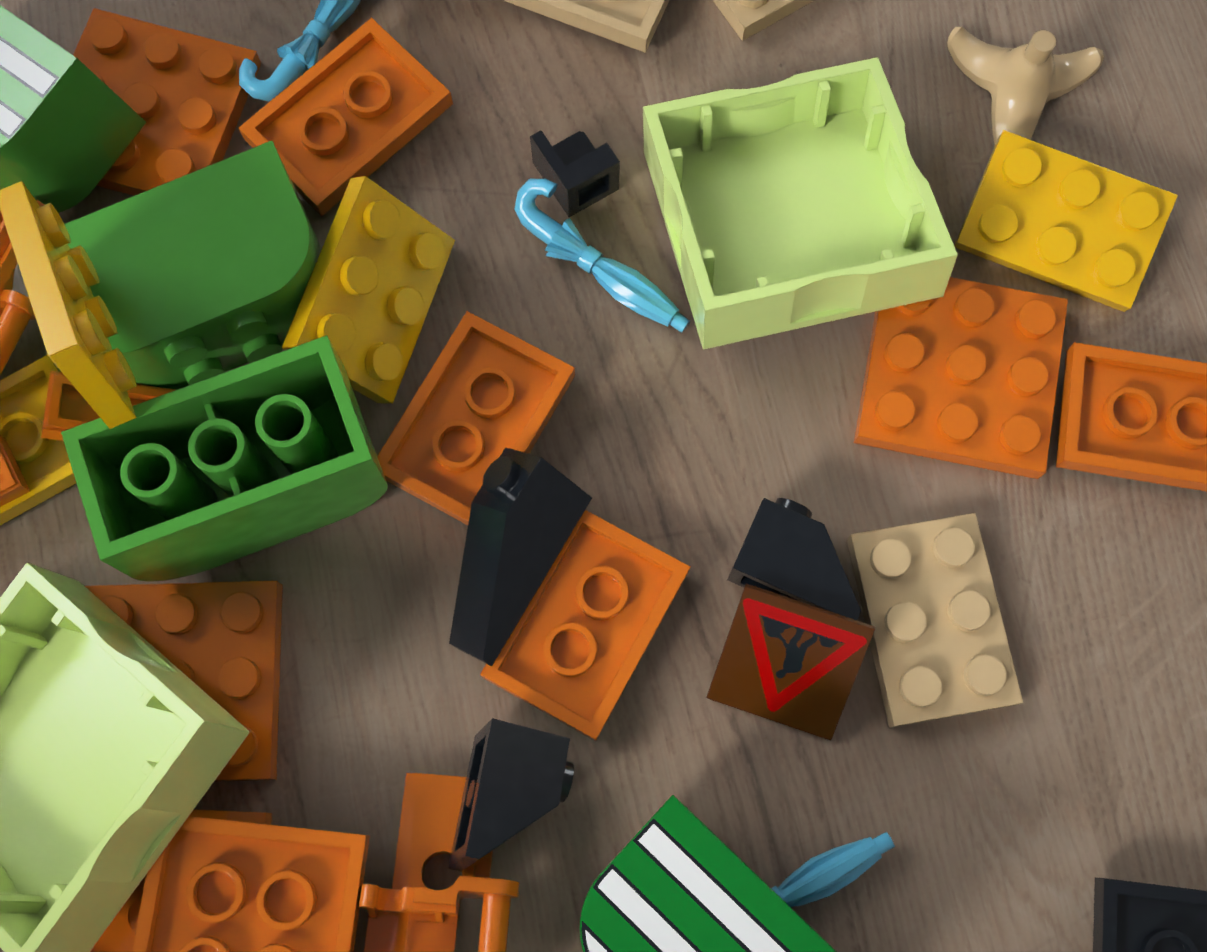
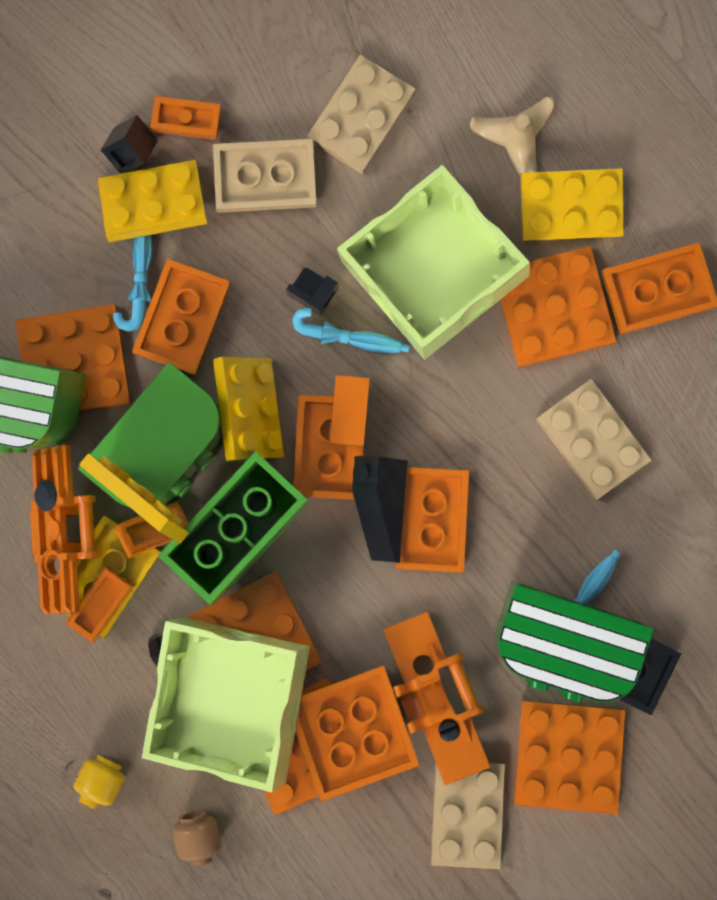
camera: 25 degrees left, 10 degrees up
black slope [448,718,574,872] -> none
reddish brown piece [706,583,875,741] -> none
black slope [727,498,861,620] -> none
none -> orange tile [330,375,370,447]

